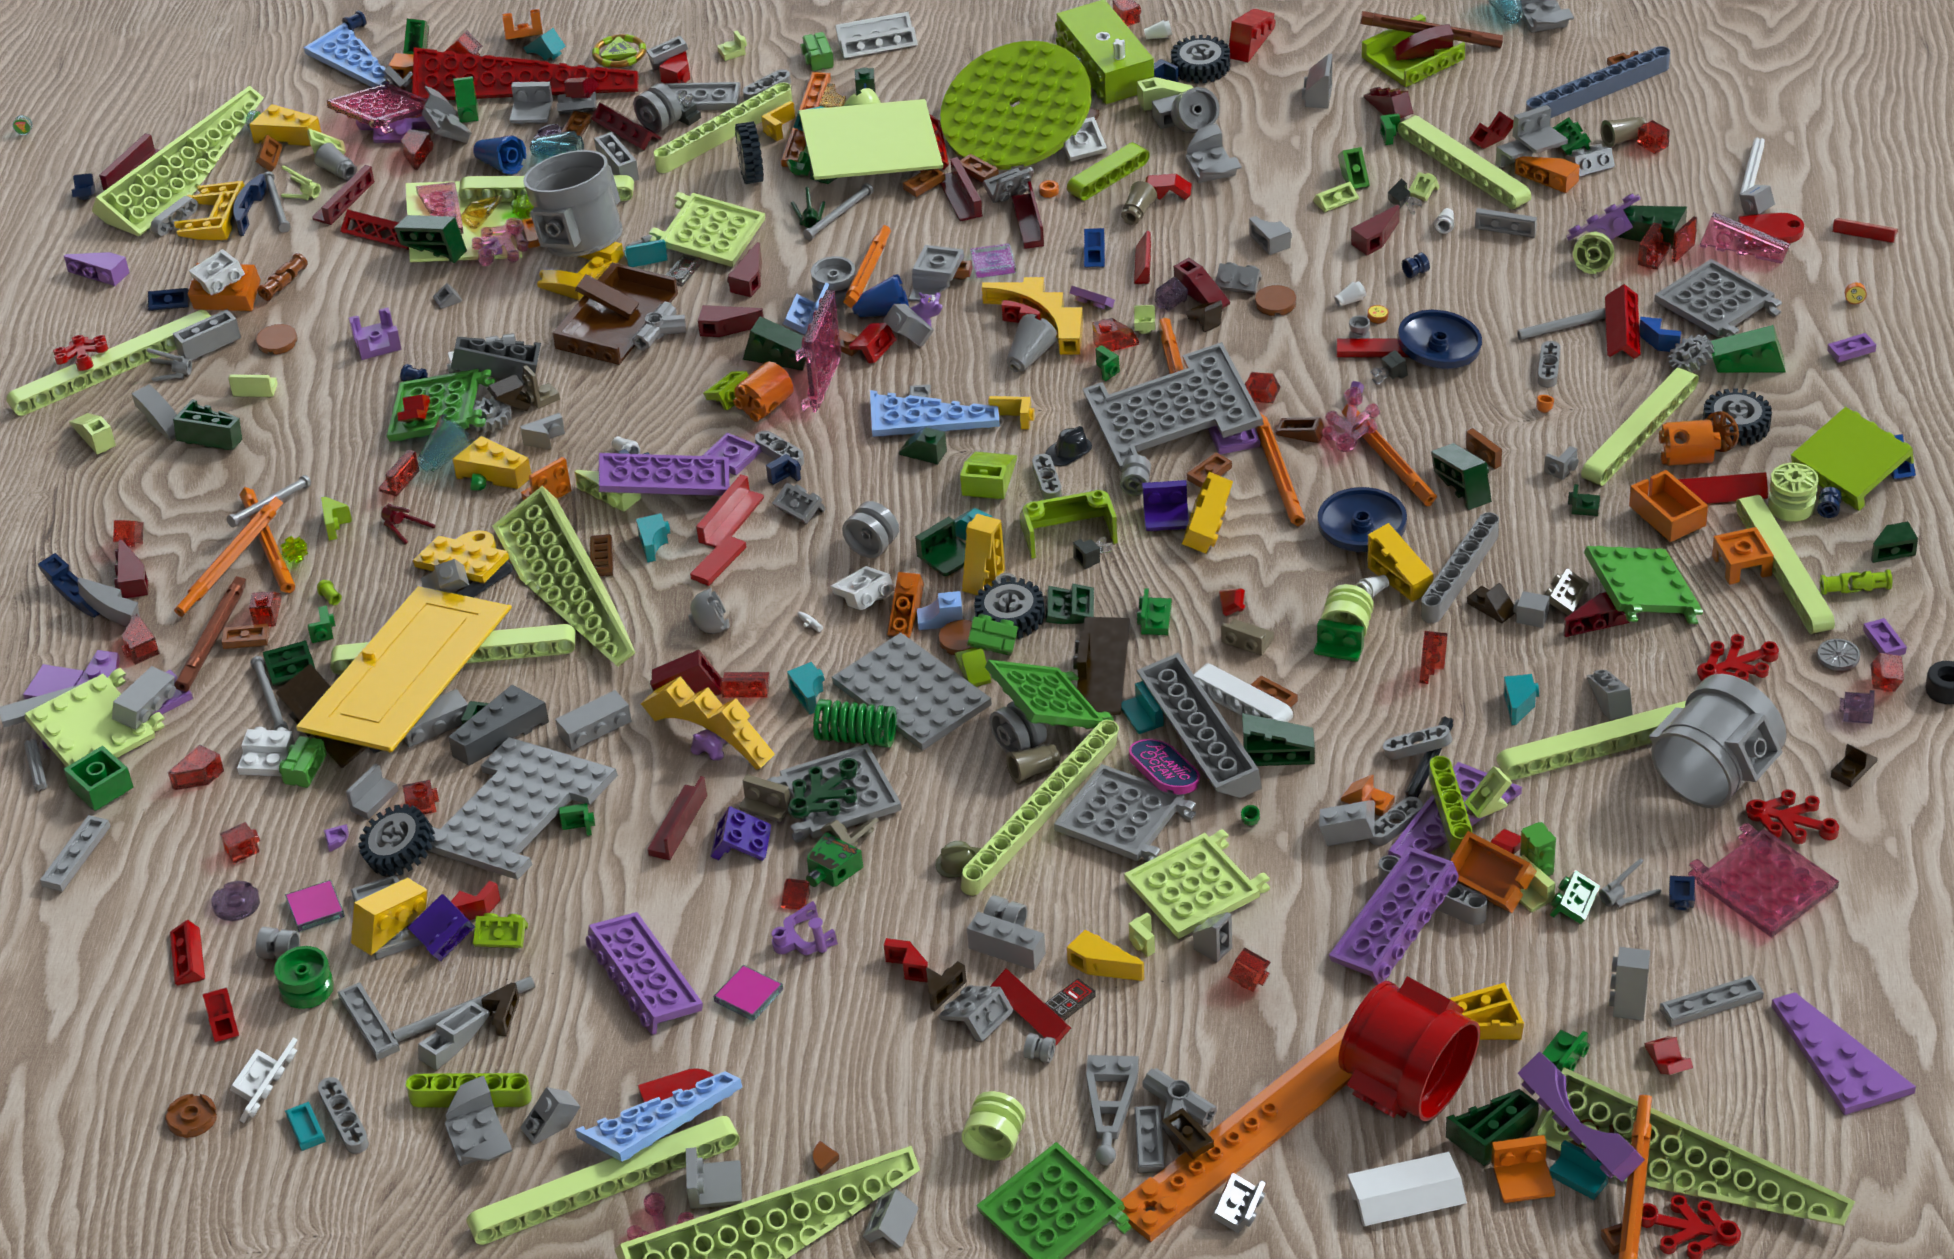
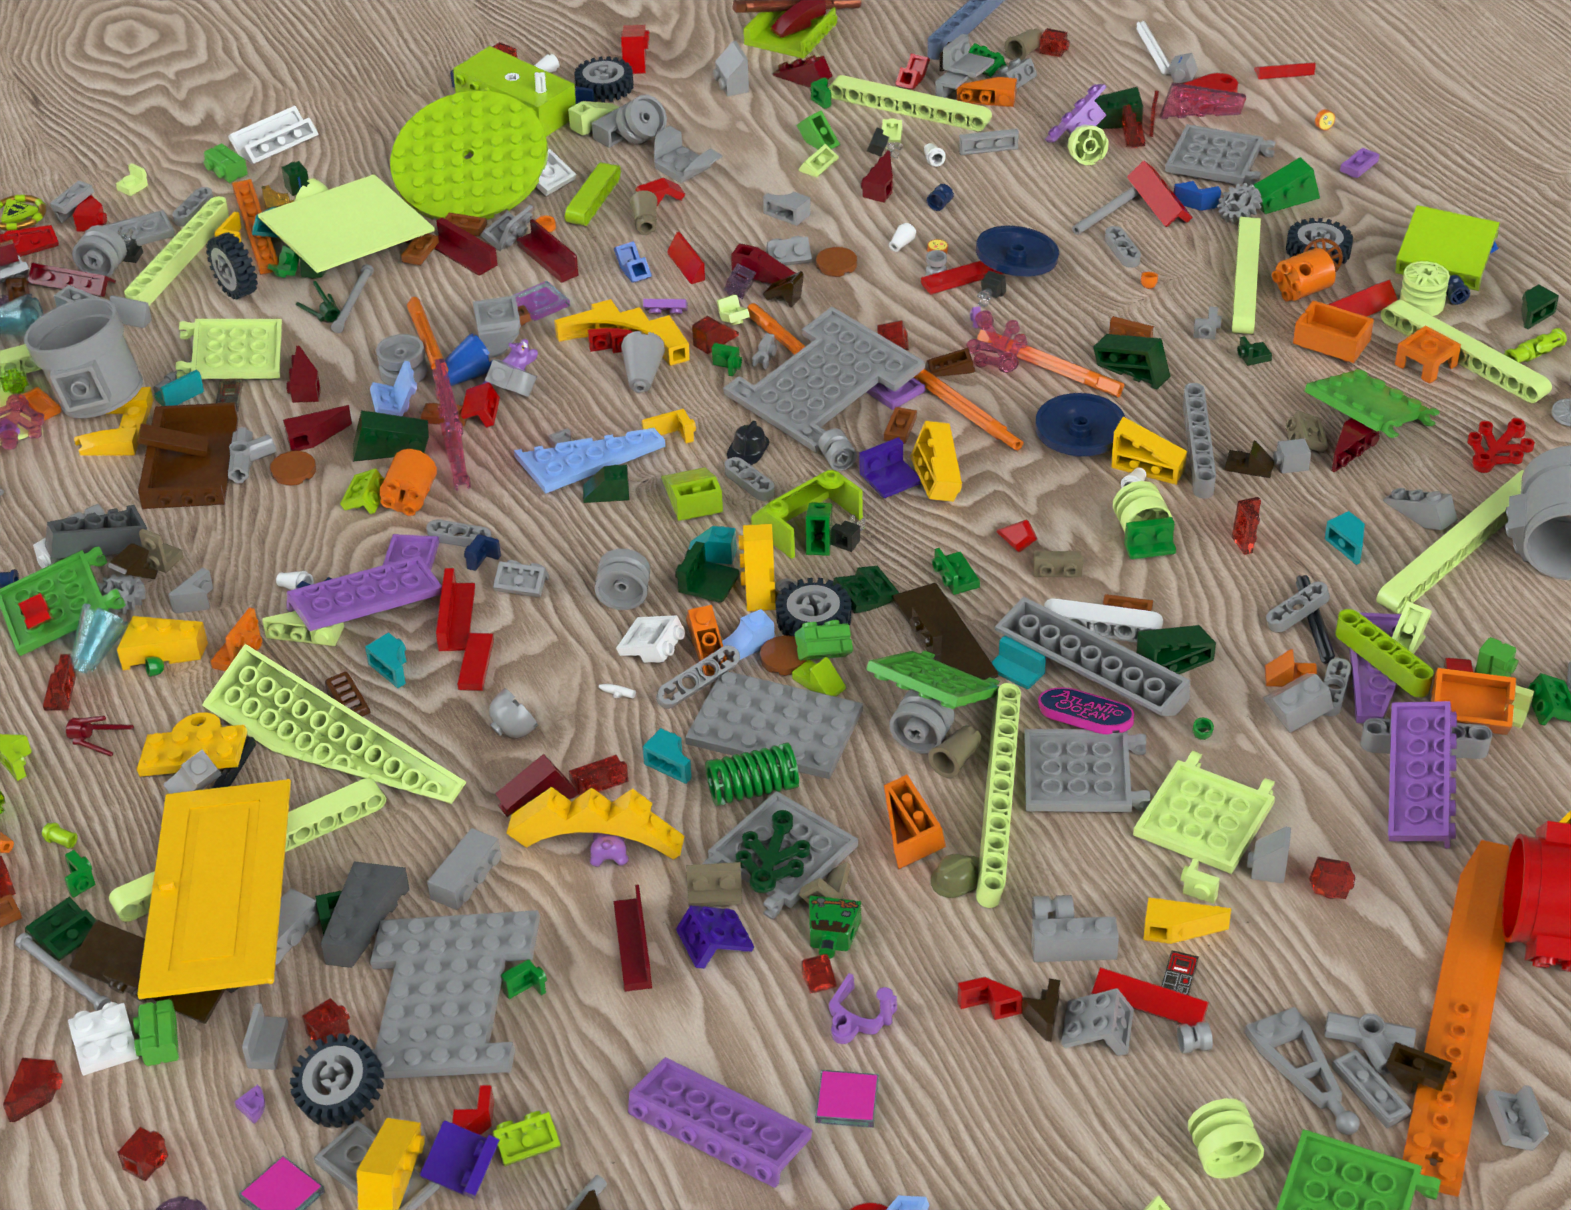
camera: 30 degrees left, 0 degrees up
none -> light grey slope [109,295,152,328]
none -> dark orange tile [270,451,316,486]
none -> light grey beam [656,646,740,709]
none -> light grey plate [752,333,777,369]
none -> green torso [806,502,833,556]
none -> orange wedge [884,775,946,869]

